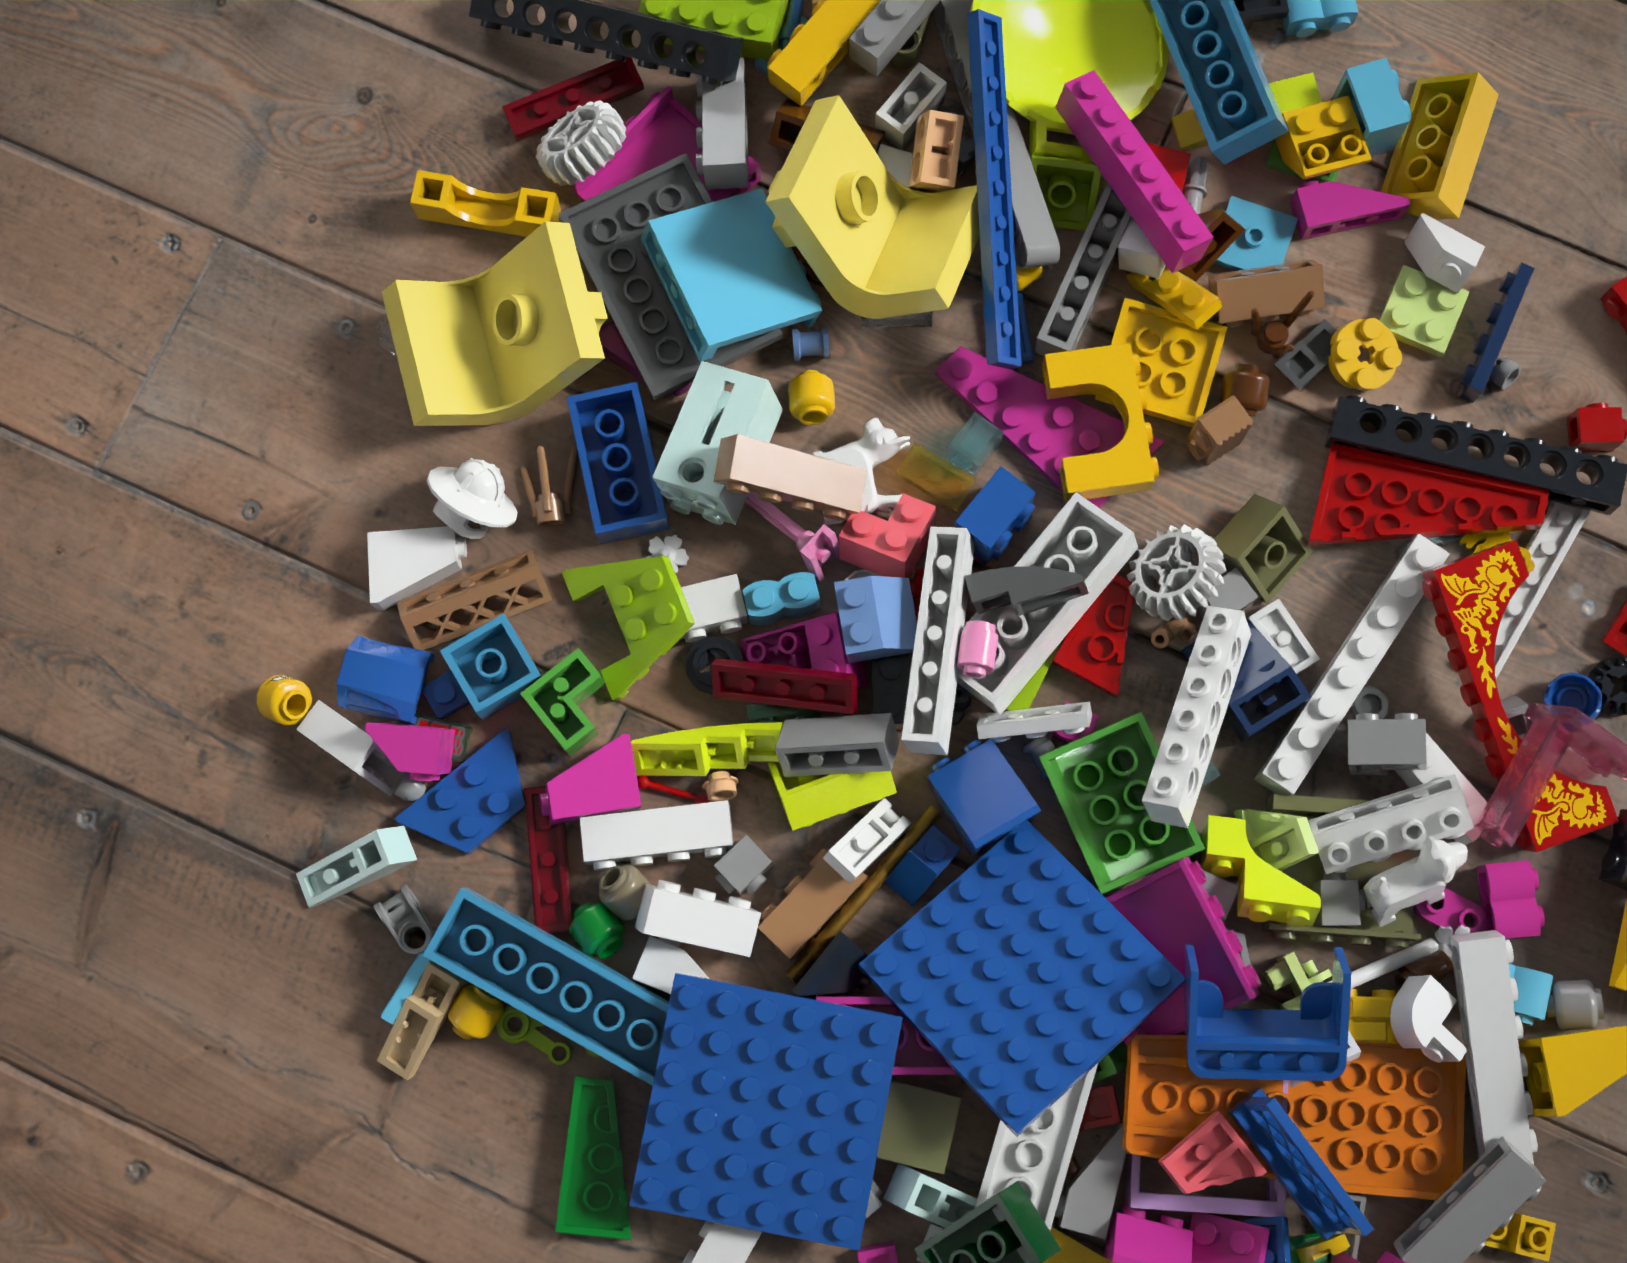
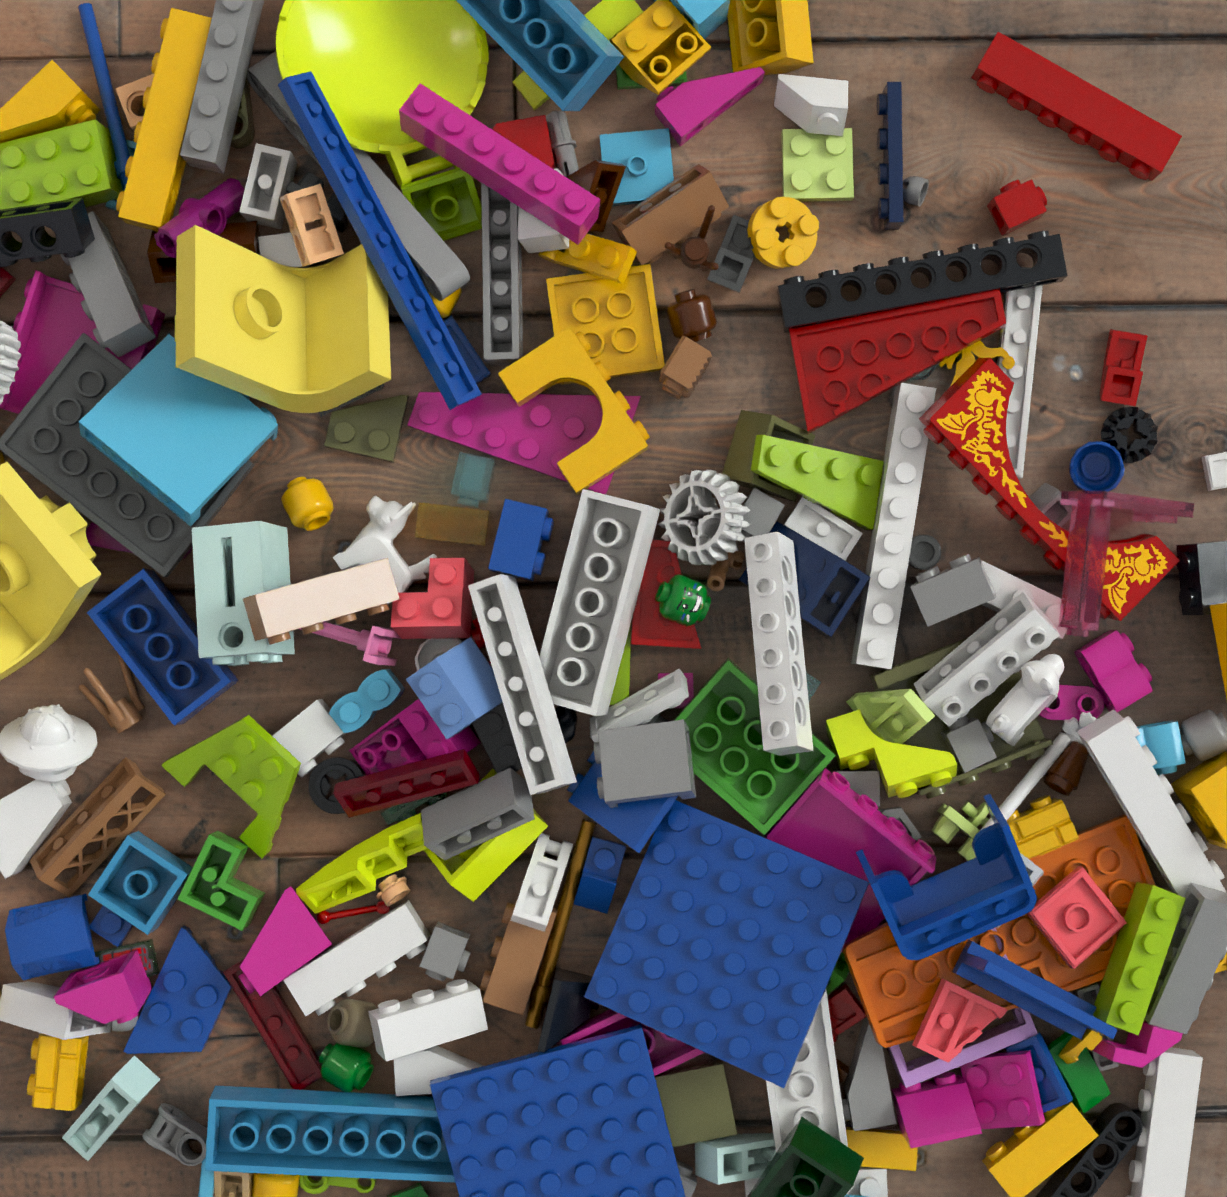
camera: 30 degrees left, 10 degrees up
white plant [646,535,689,574] -> none
medium blue bush [792,326,830,361] -> none
bright pink brick [957,621,998,679] -> none
dark grey slope [965,566,1089,616] -> none
white brick [1390,975,1468,1063] -> none
none -> yellow brick [27,1033,89,1111]
none -> magenta piece [154,178,245,258]
none -> olive wing [324,395,409,463]
none -> light grey panel [594,719,696,808]
none -> green head [655,574,711,627]
none -> lime wing [751,435,884,530]
none -> coral plate [1027,866,1127,969]
none -> lime brick [1093,882,1186,1036]

